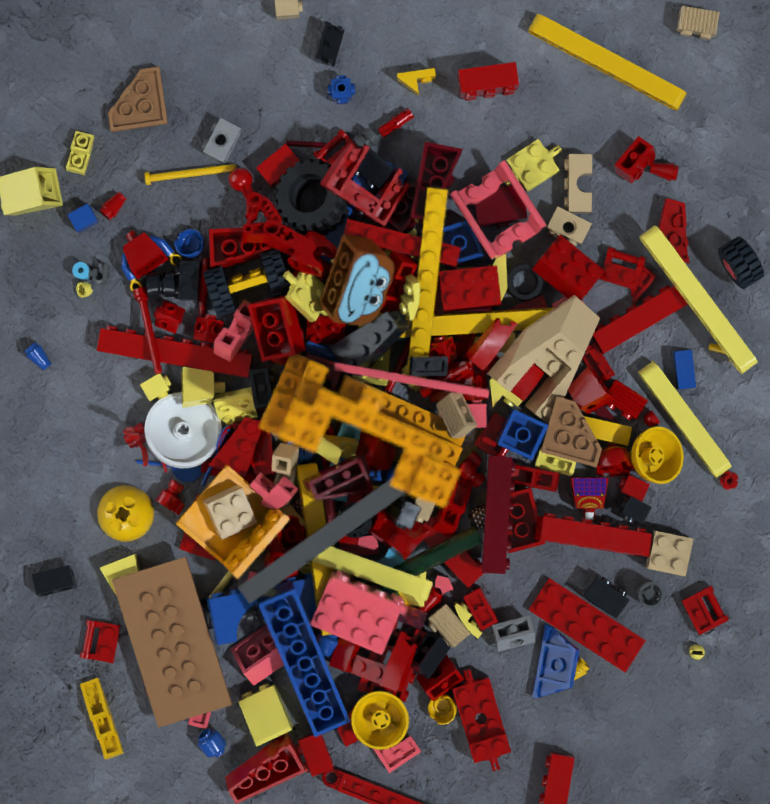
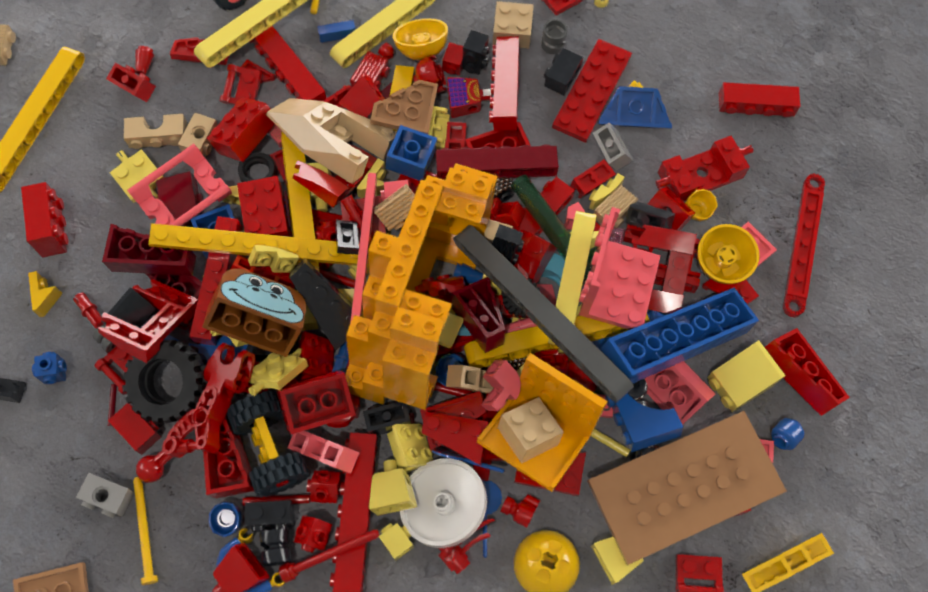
camera: 100 degrees left, 20 degrees down
red brick [296,733,334,777] -> none

